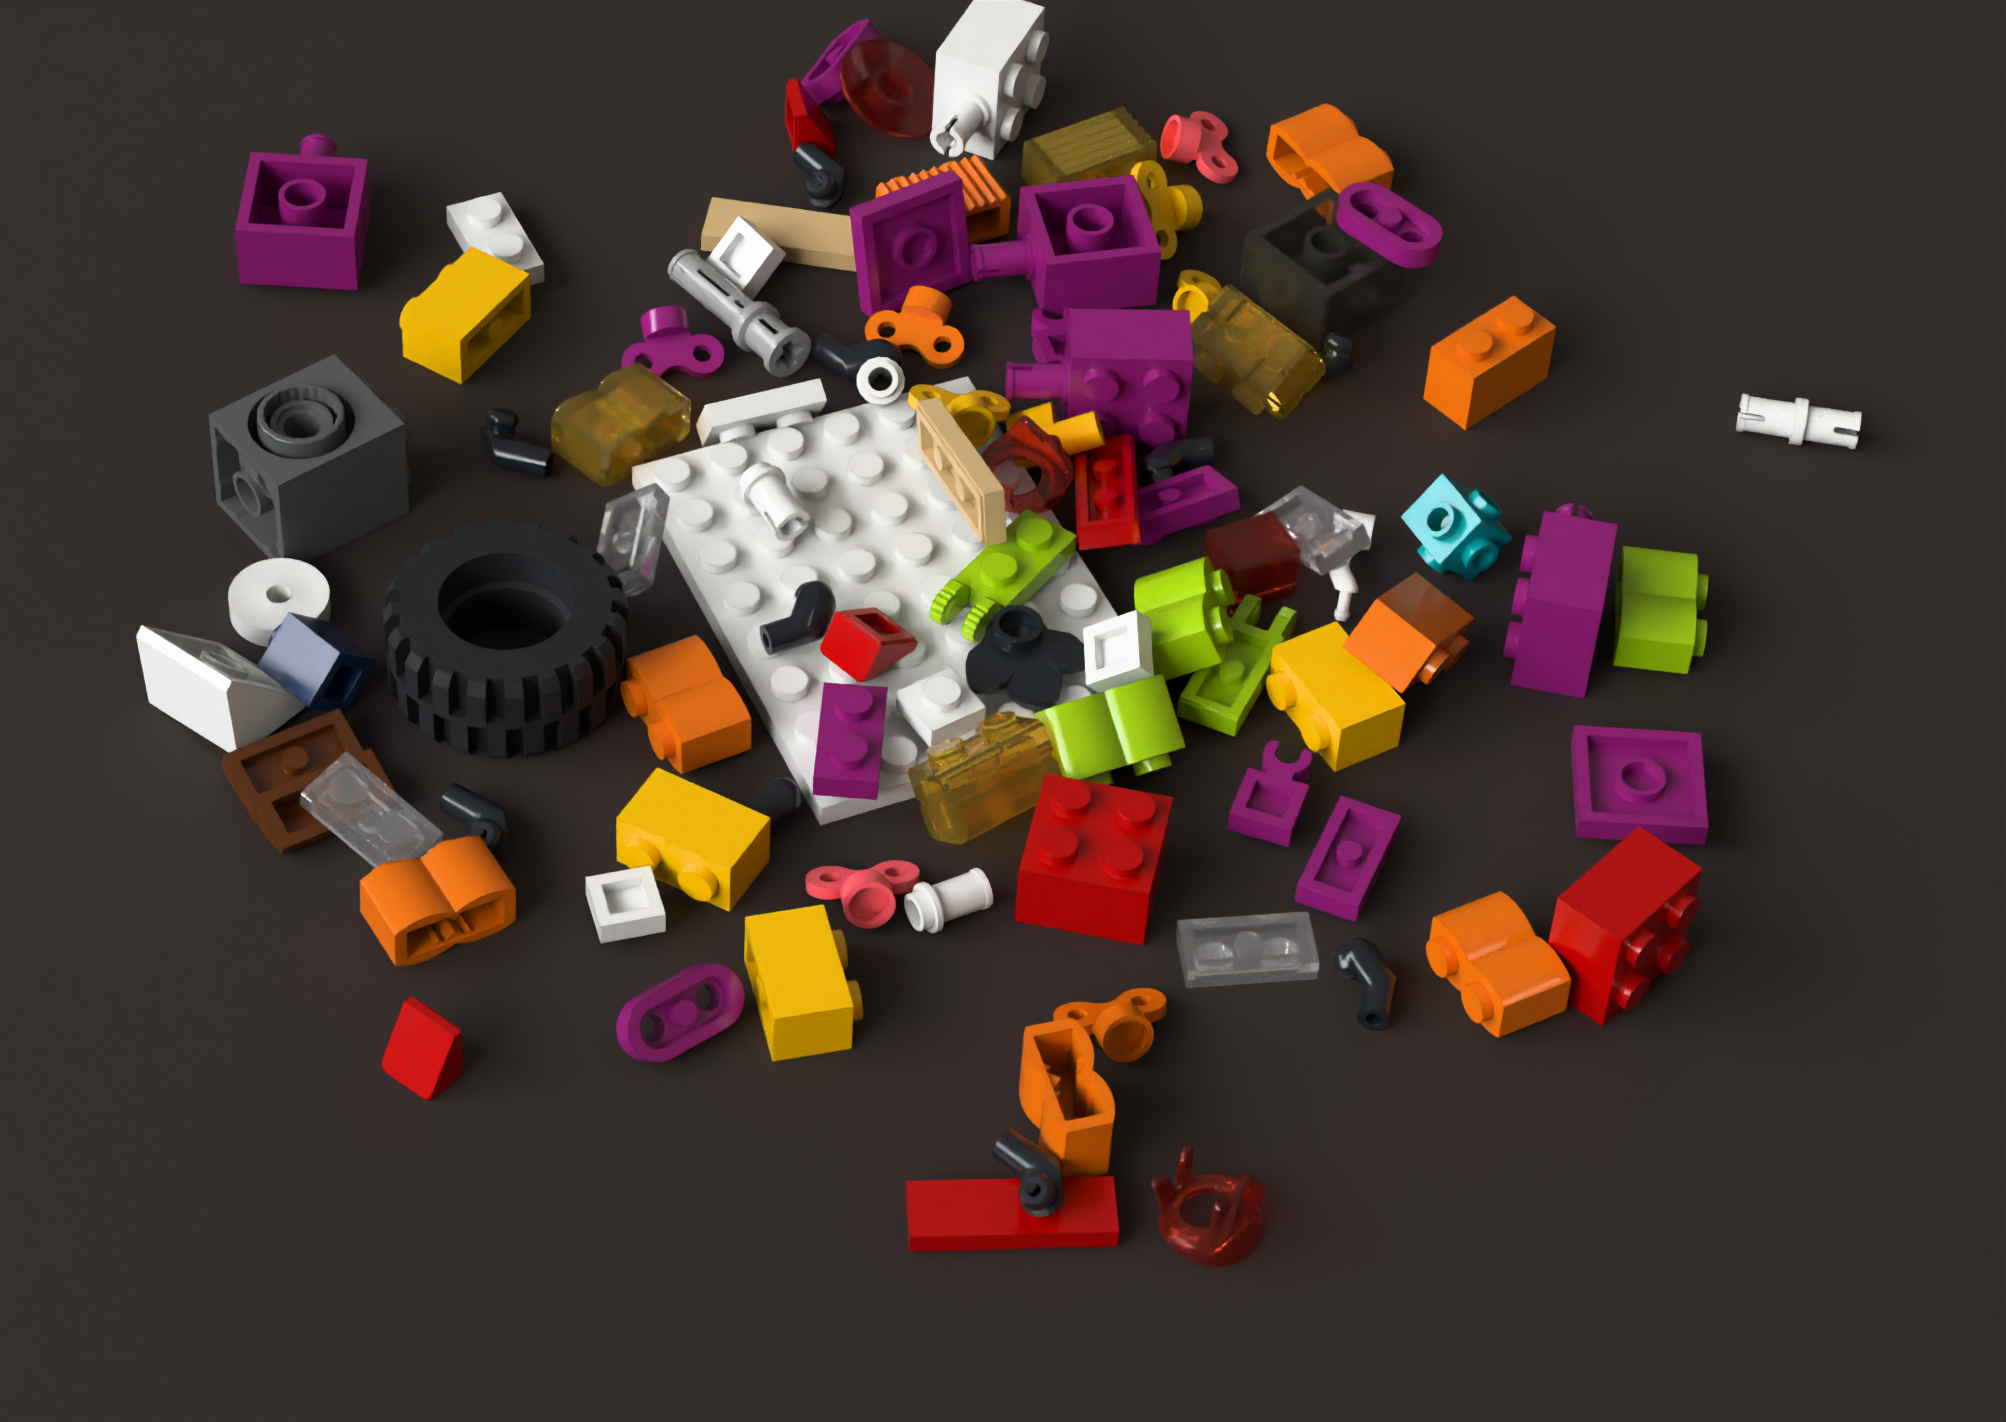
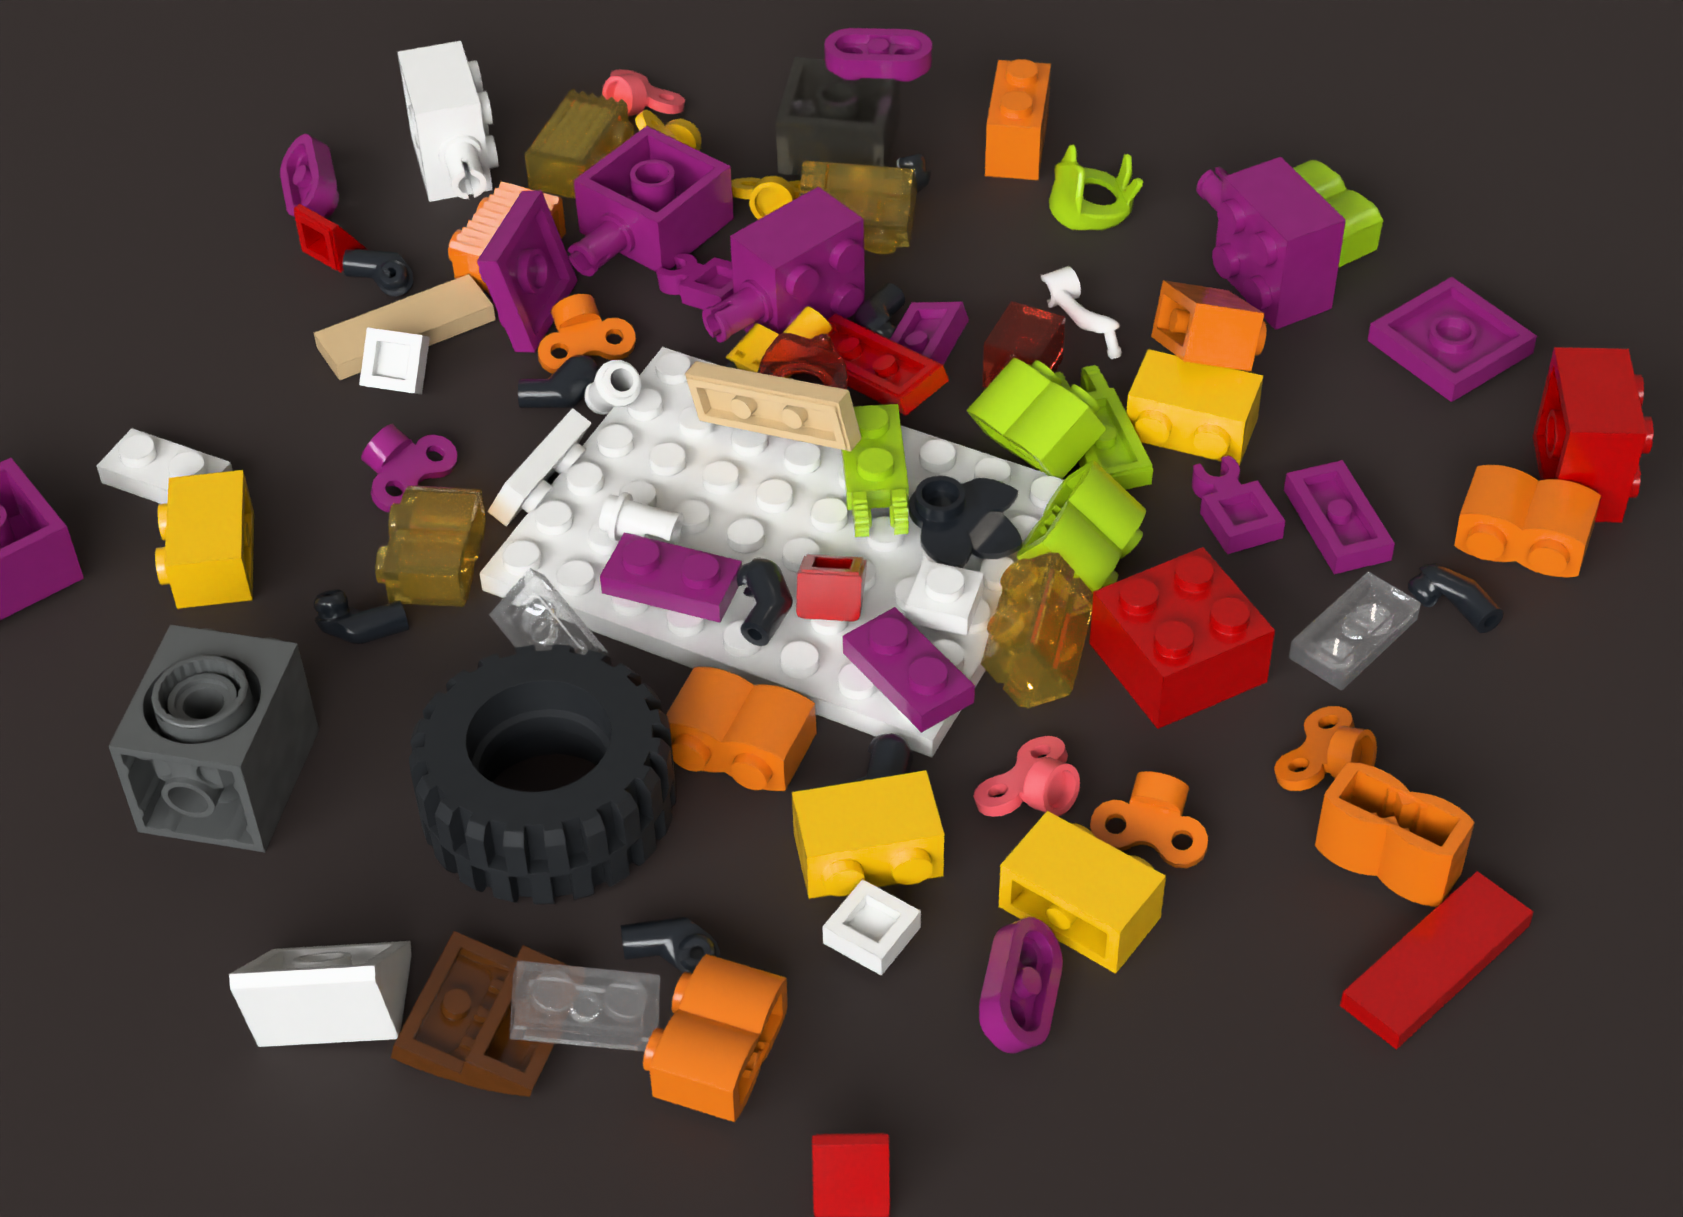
camera: 35 degrees left, 0 degrees up
white piece [228,558,331,647] -> none
dark blue brick [257,612,376,715] -> none
light grey pin [668,249,811,378] -> none
clear red dish [840,39,935,139] -> none
white pin [904,868,993,934] -> none
yellow piece [908,384,1011,448] -> none
black arm [992,1129,1065,1217] -> none
white plate [1083,610,1154,693] -> none
clear red piece [1151,1146,1267,1268] -> none
clear plate [1252,485,1372,576] -> none
orange brick [1266,103,1394,222] -> none
teal brick [1401,473,1513,581] -> none
white pin [1736,393,1862,450] -> none
none -> magenta plate [600,533,742,623]
none -> lime piece [1049,144,1143,230]
none -> orange piece [1090,771,1208,868]

